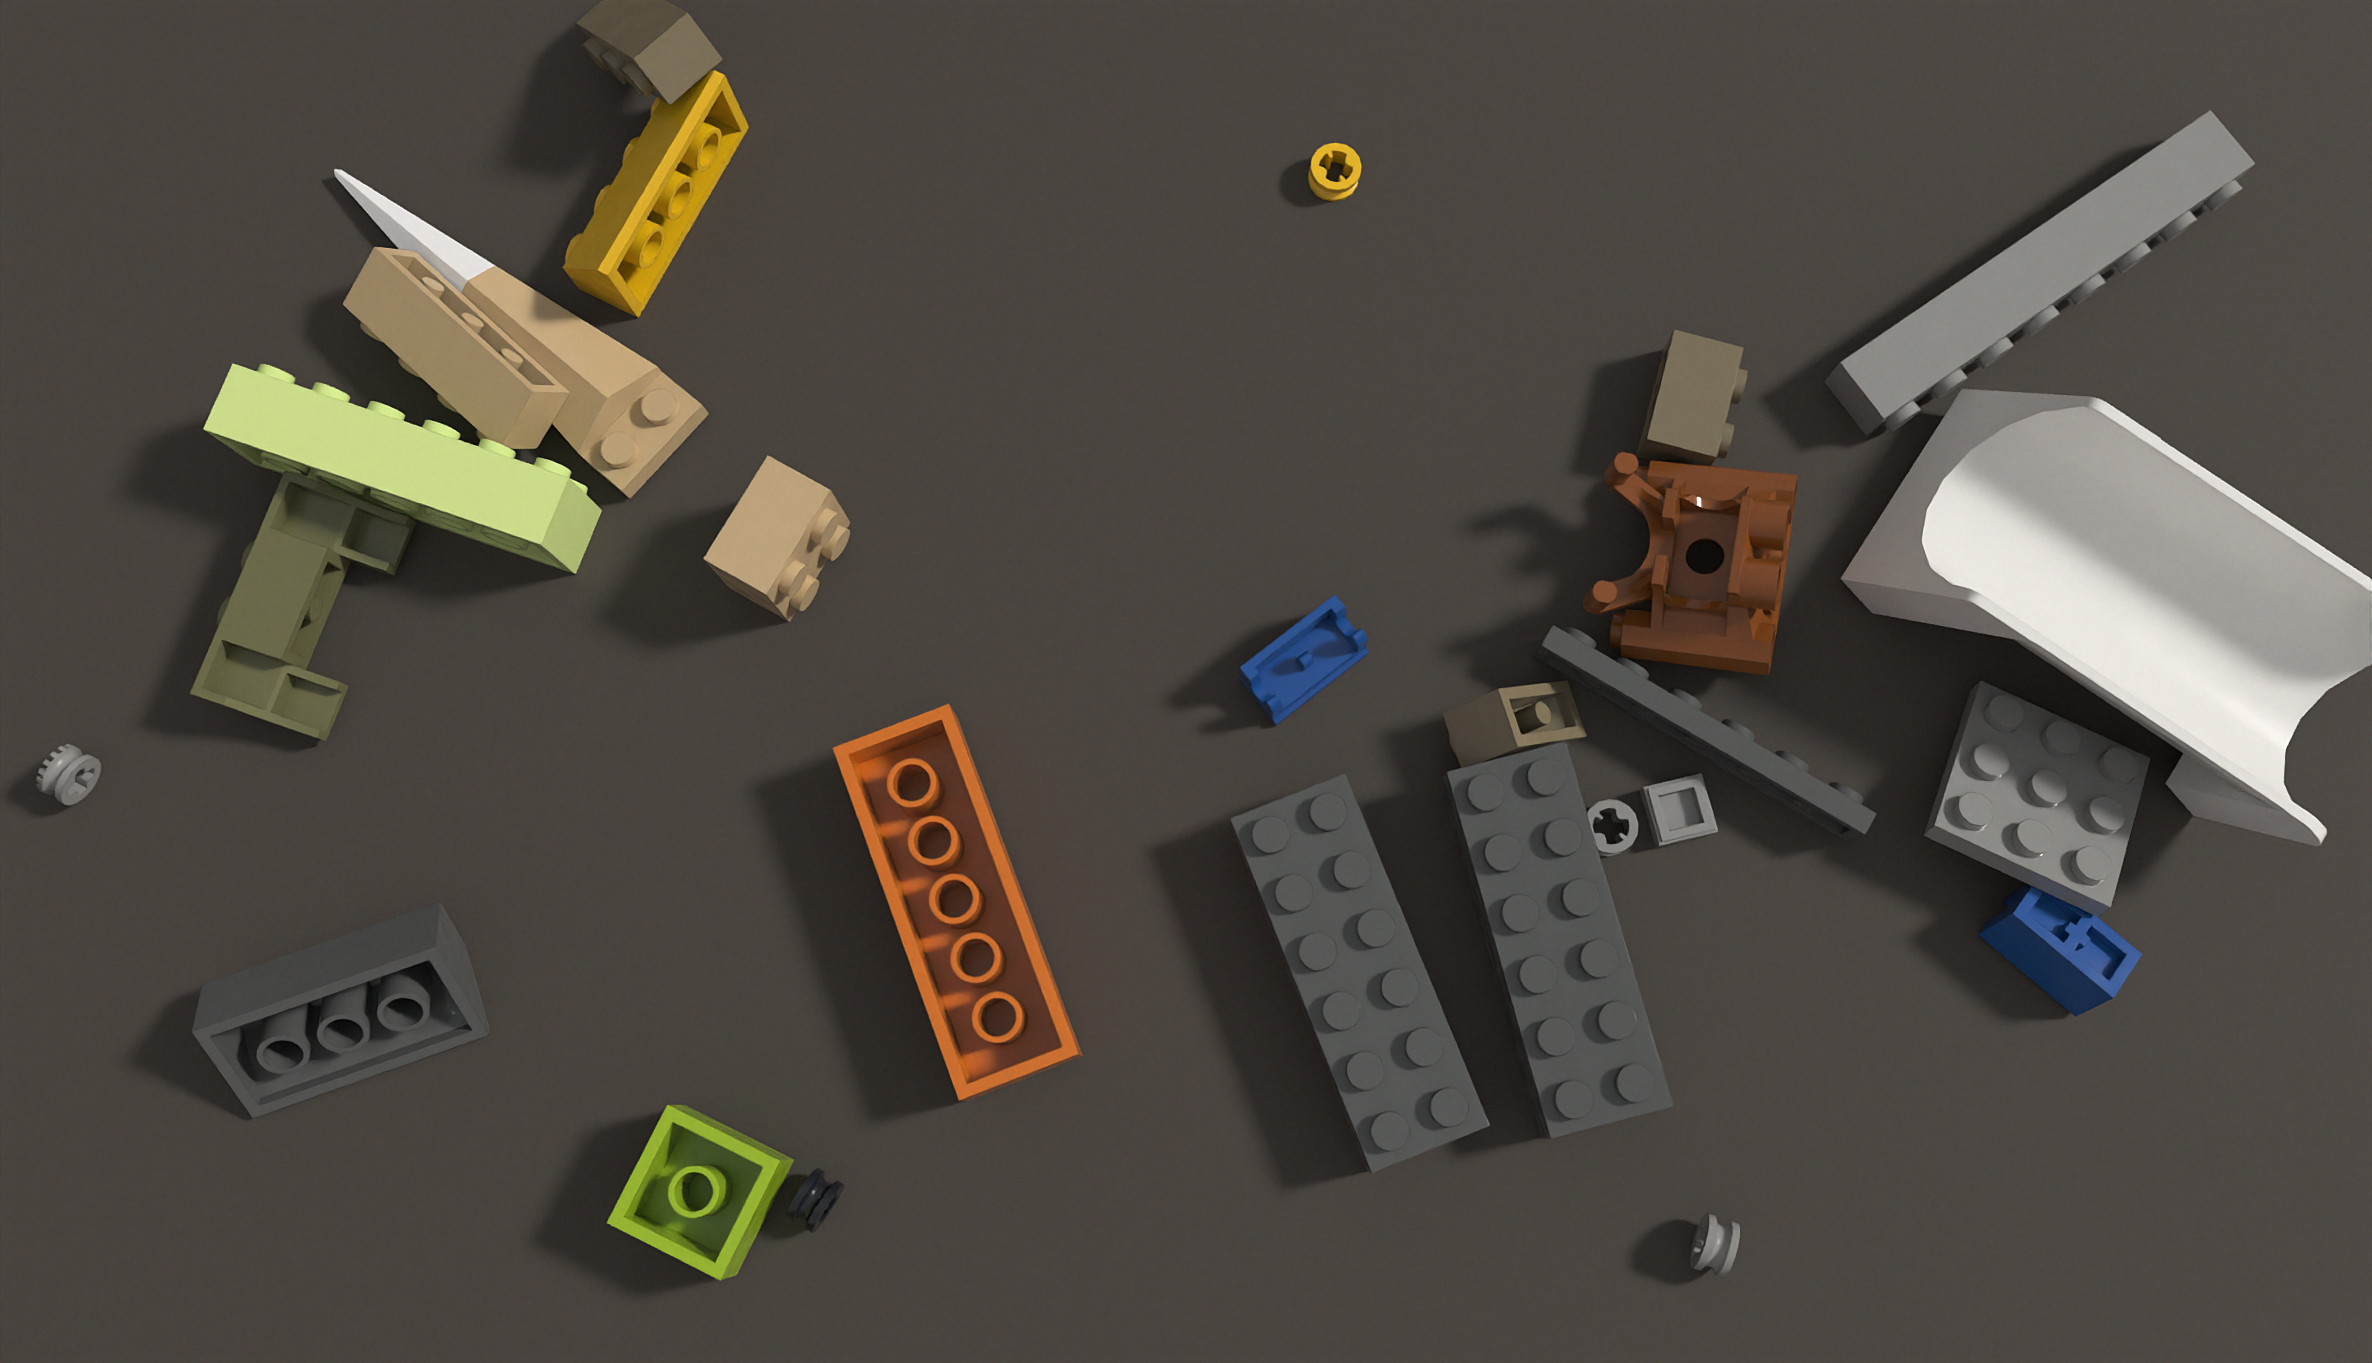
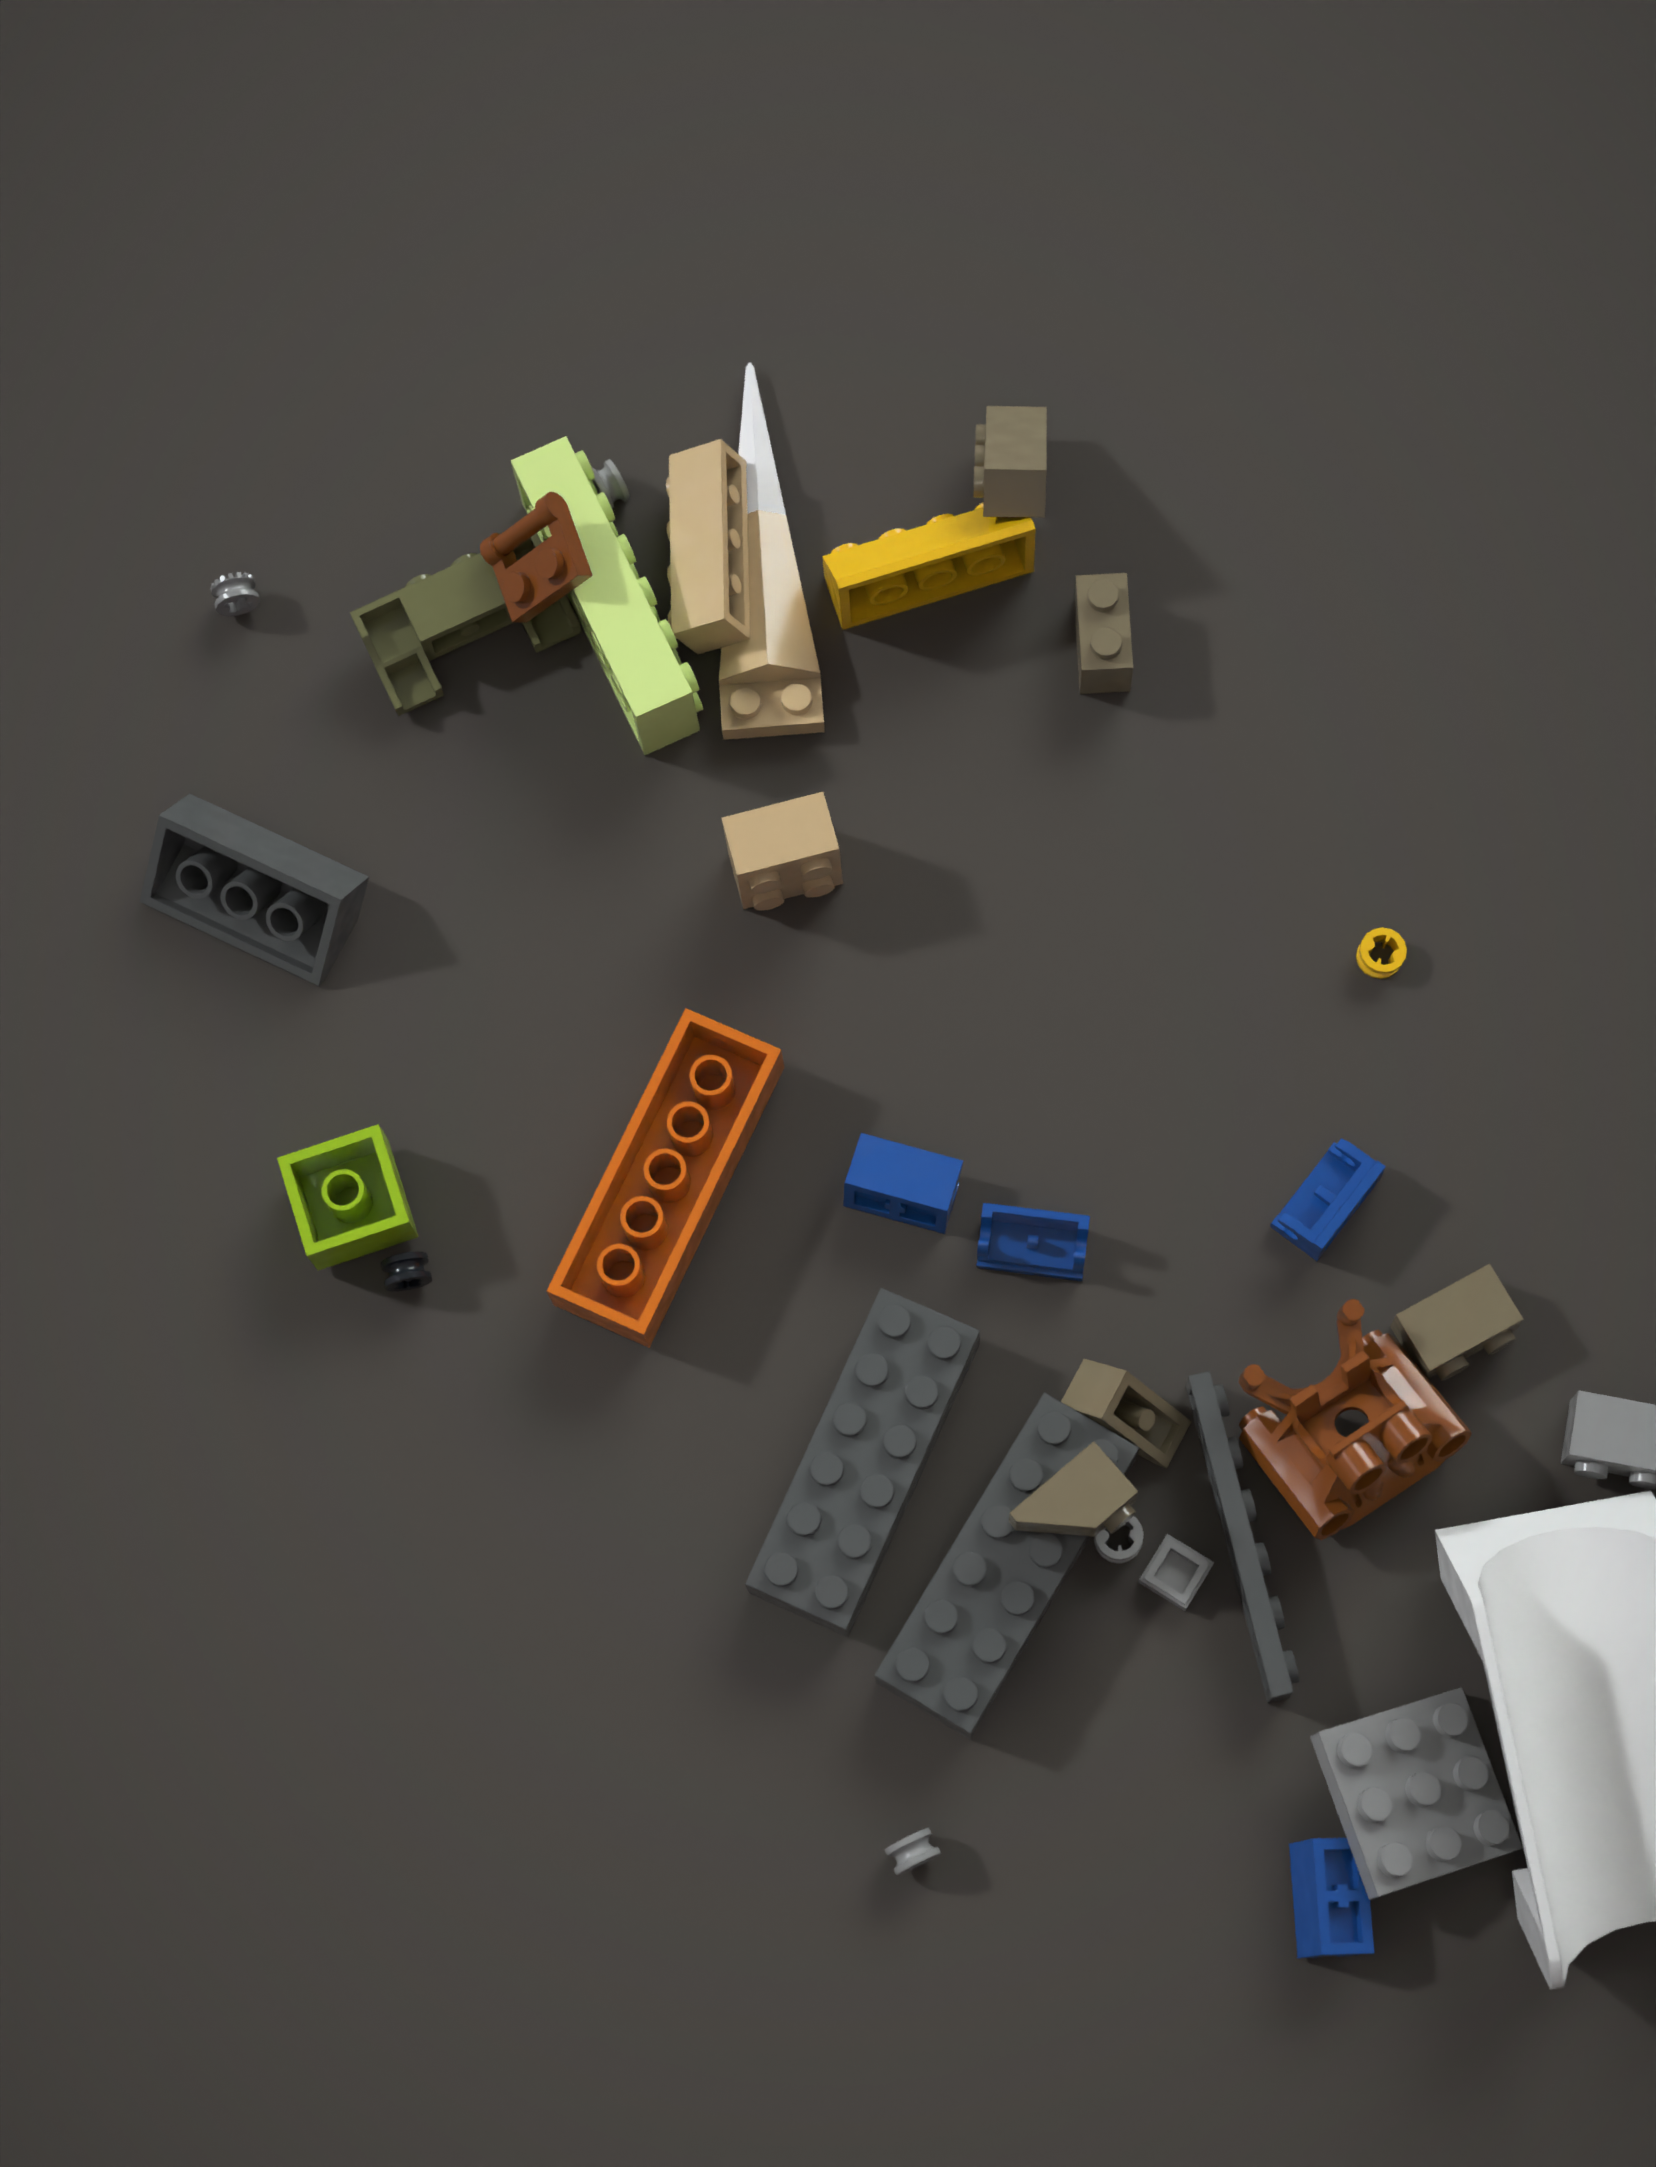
camera: 50 degrees right, 5 degrees down
none -> dark orange plate [480,492,593,623]
none -> light grey bush [592,459,631,508]
none -> blue hinge [843,1133,963,1234]
none -> dark tan slope [1009,1441,1139,1537]
none -> dark tan brick [1074,573,1133,694]
none -> blue hinge [1270,1138,1386,1261]

